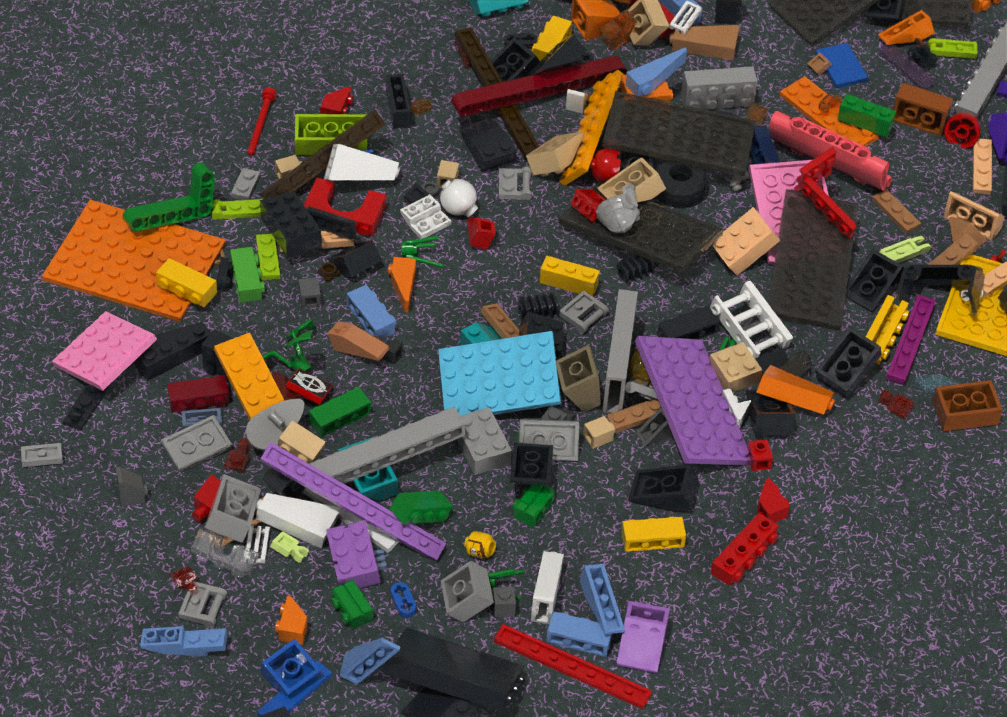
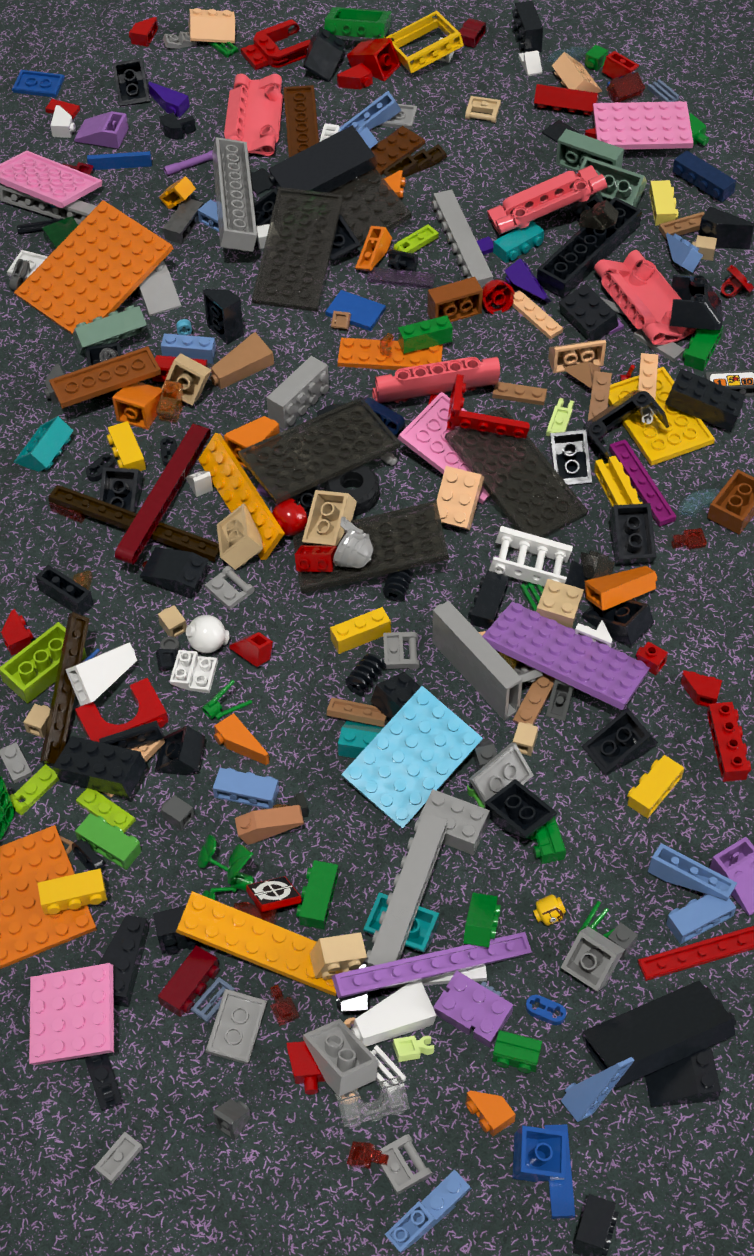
camera: 40 degrees left, 5 degrees up
light grey shield [246,399,304,451] -> none
dark brown plate [318,262,340,281] -> none
black slope [525,34,587,77] -> none
white slope [531,551,564,624] -> none
dark tan slope [556,345,601,412] -> none
medium blue slope [625,48,687,98] -> none
white tile [669,1,702,35] -> none
clear orange slope [745,103,768,126] -> none

